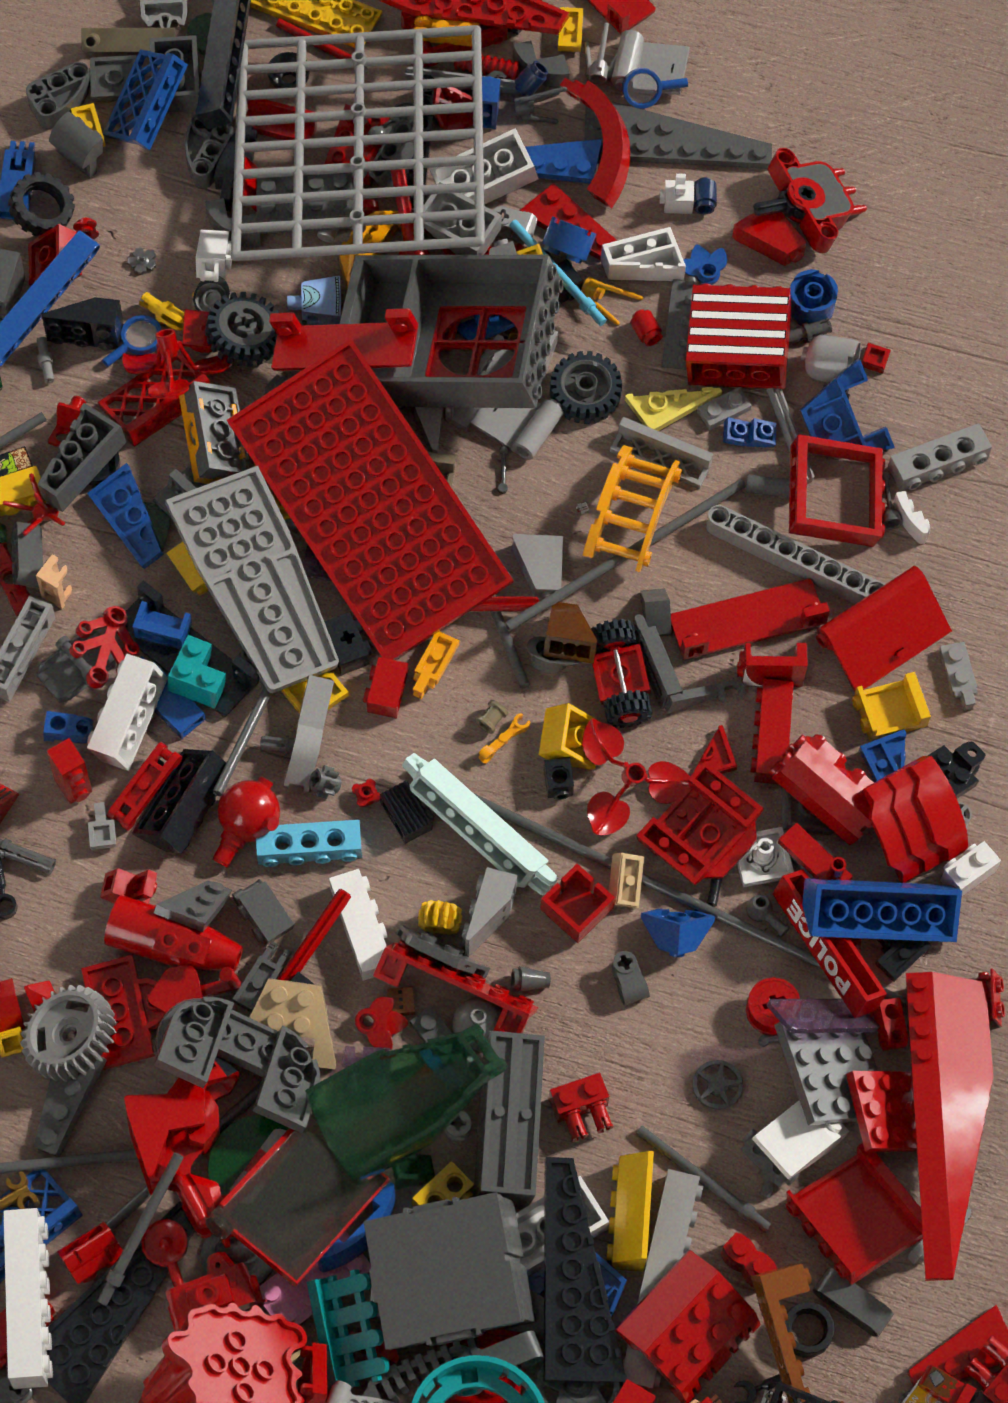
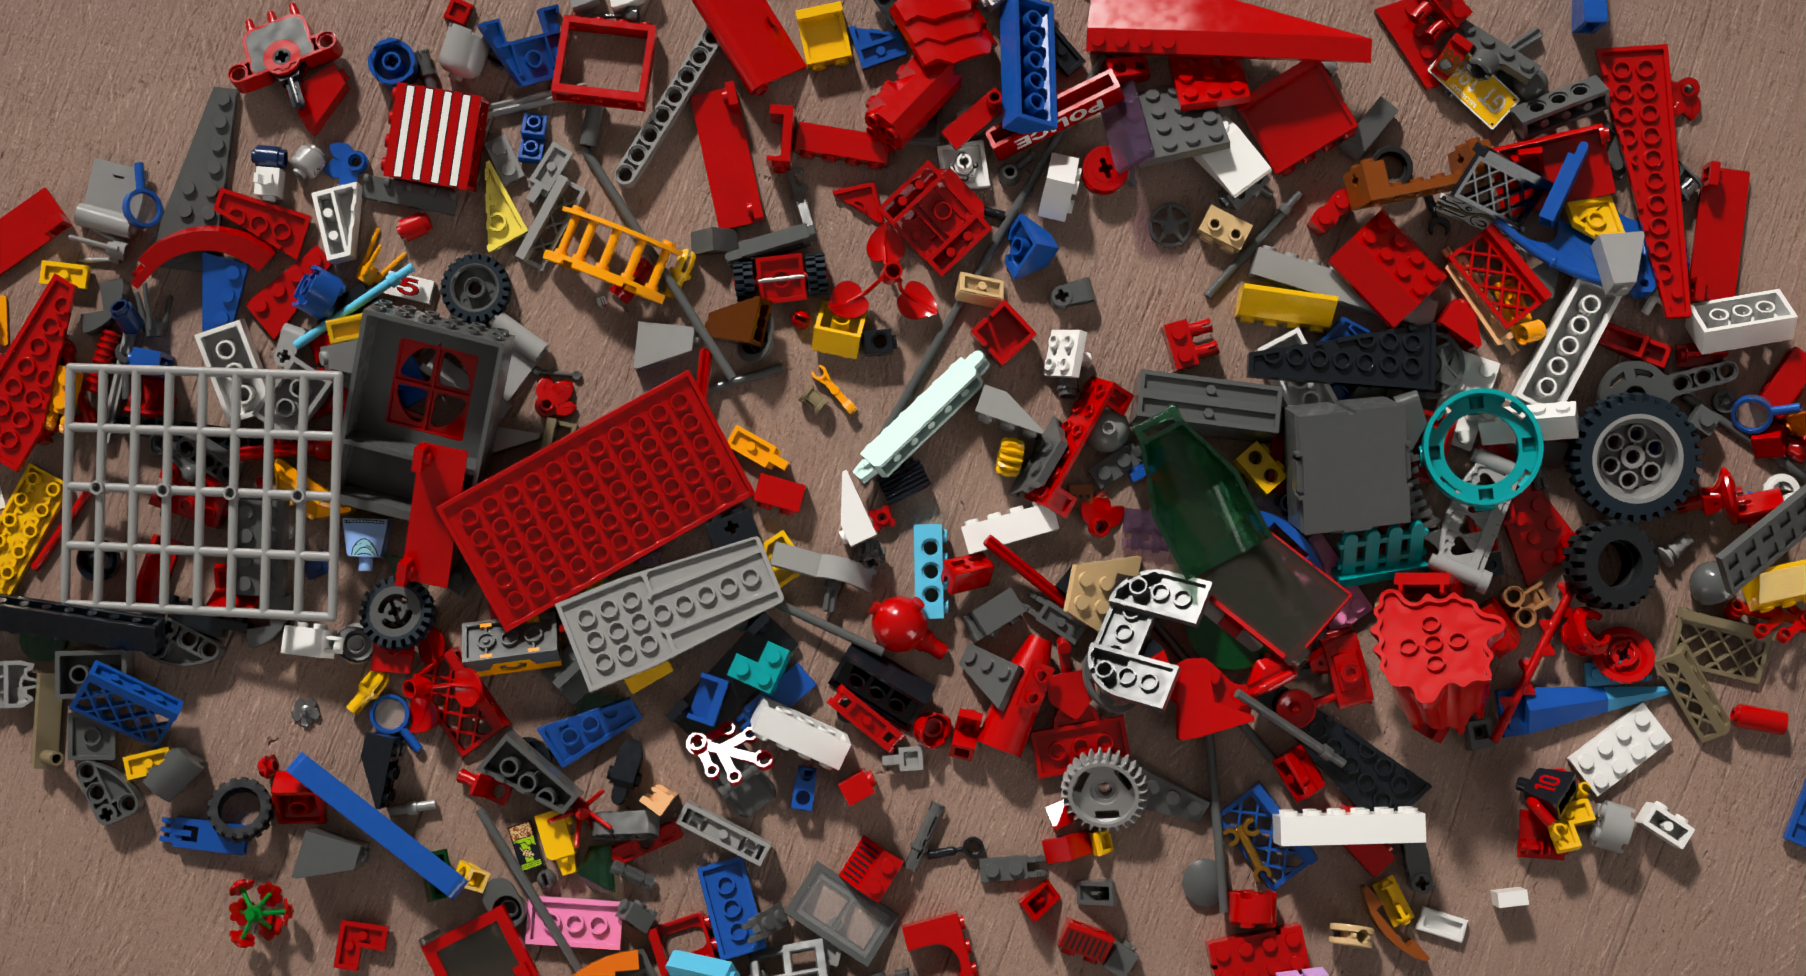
camera: 85 degrees left, 20 degrees up
none -> red wing [213,187,313,261]
none -> light grey head [290,144,326,180]
none -> dark blue plate [304,550,329,580]
none -> white tile [384,271,436,305]
none -> light grey hinge [526,141,574,206]
none -> red plate [535,375,577,418]
none -> black hinge [606,738,643,806]
none -> red hinge [609,256,655,305]
none -> yellow arm [663,249,696,300]
none -> red hinge [792,310,810,330]
none -> white slope [839,470,877,548]
none -> red hair [913,712,952,749]
none -> red hinge [941,552,995,595]
none -> white brick [1038,152,1082,222]
none -> white plate [1043,330,1092,378]
none -> tan brick [1196,205,1253,254]

